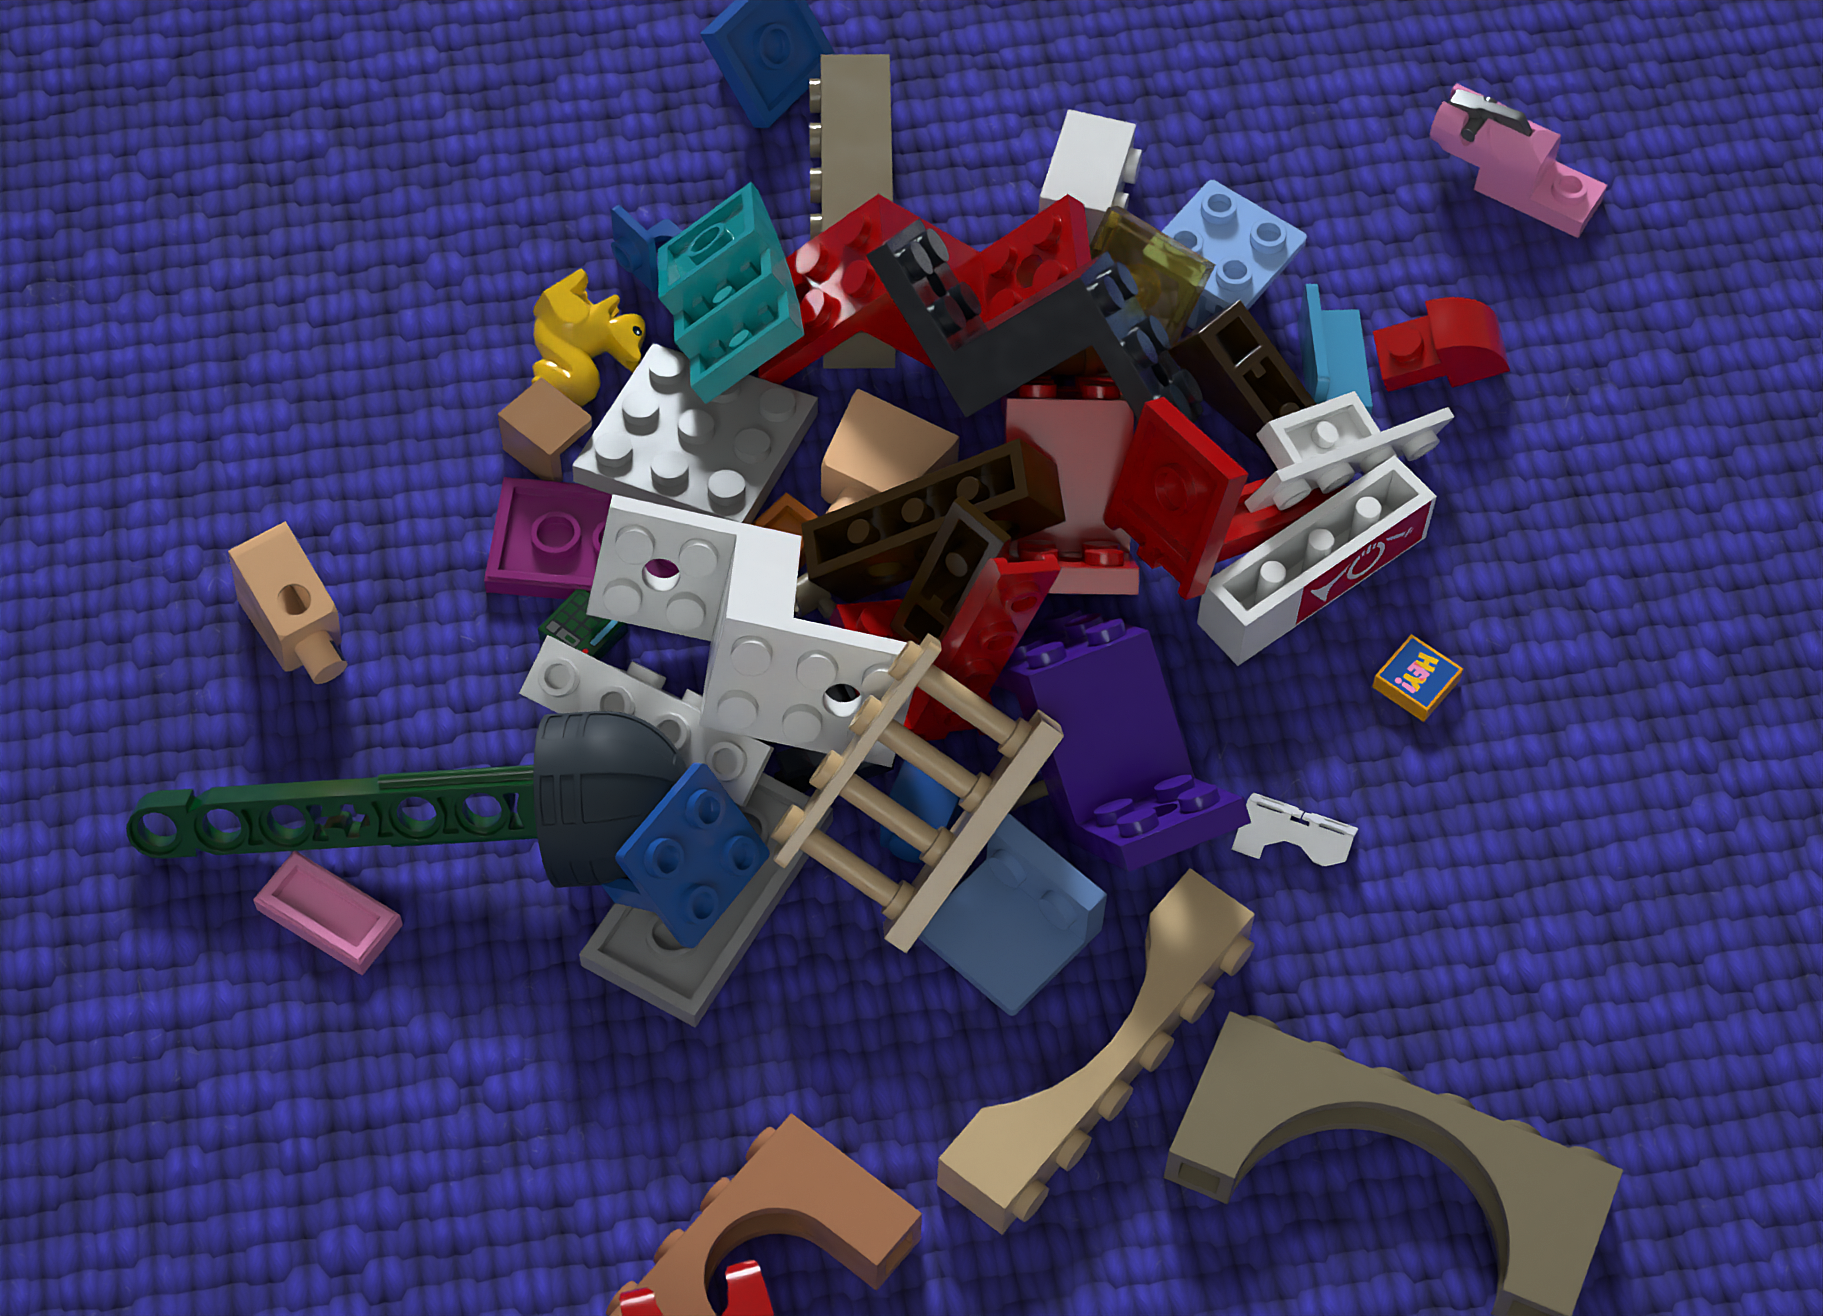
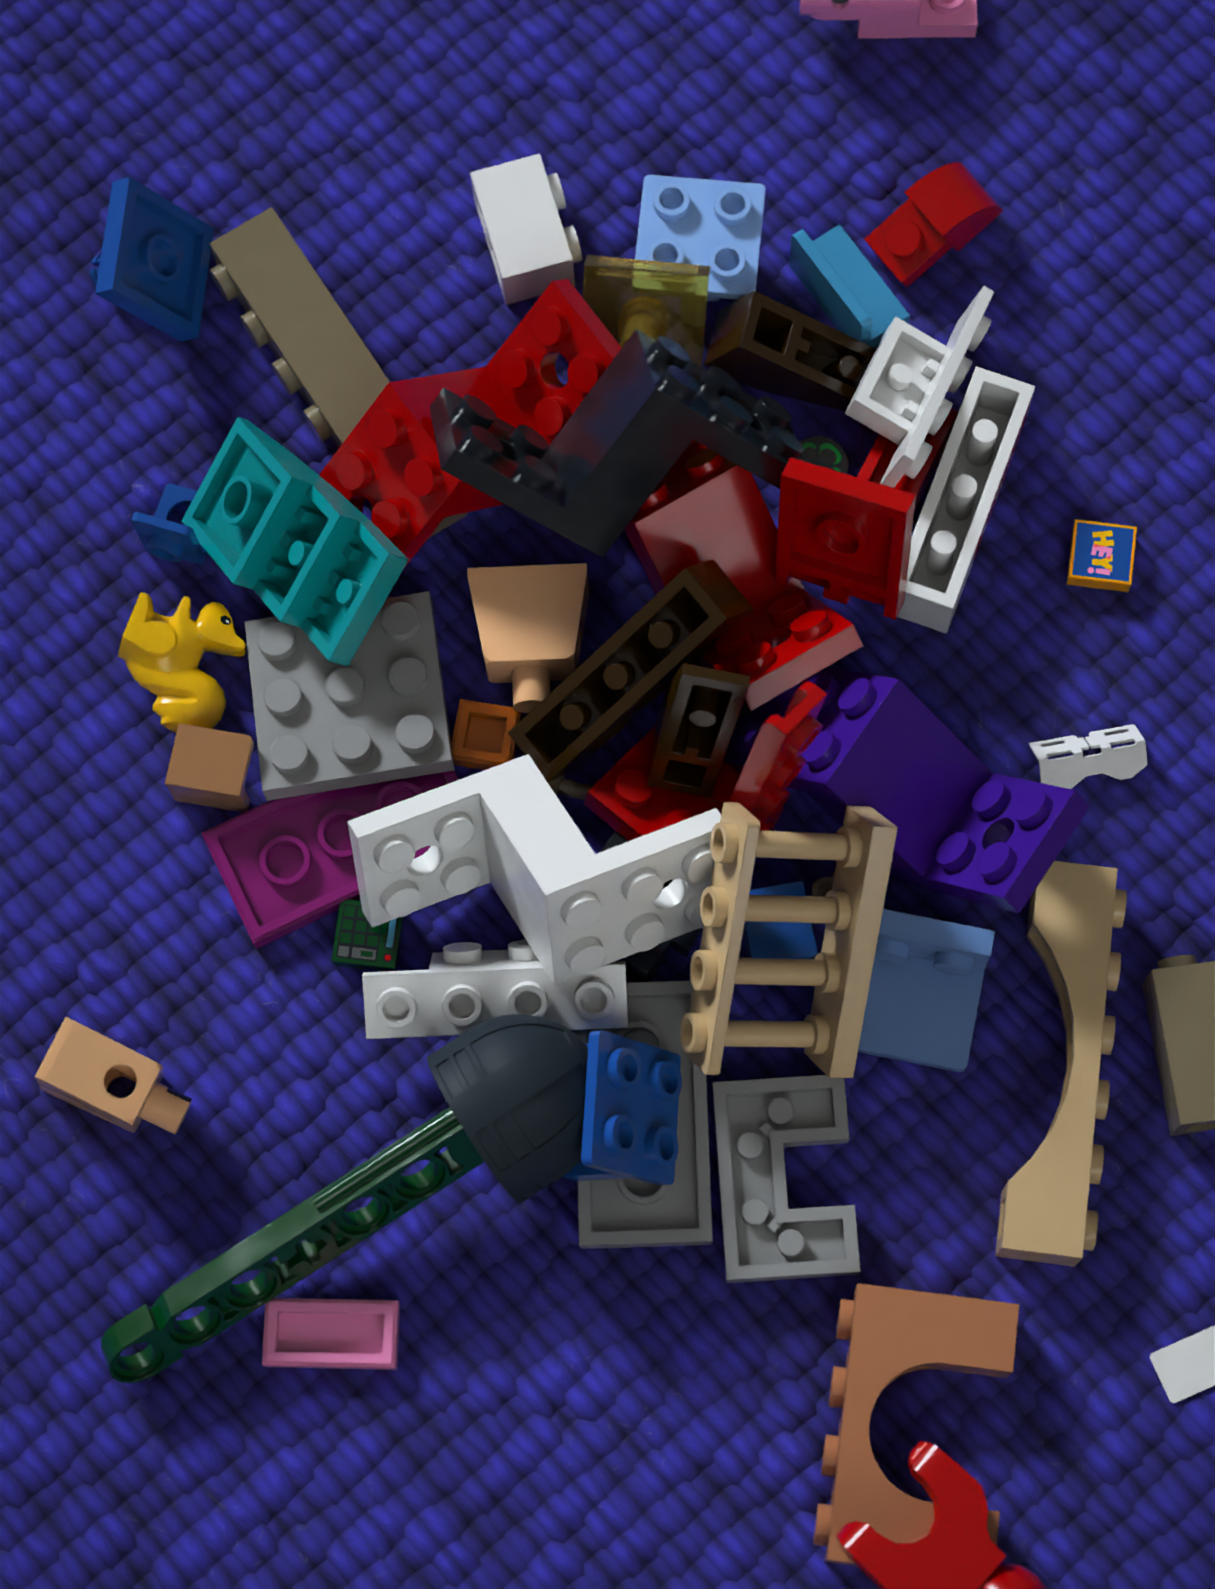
camera: 25 degrees left, 15 degrees up
none -> light grey plate [712,1075,860,1283]

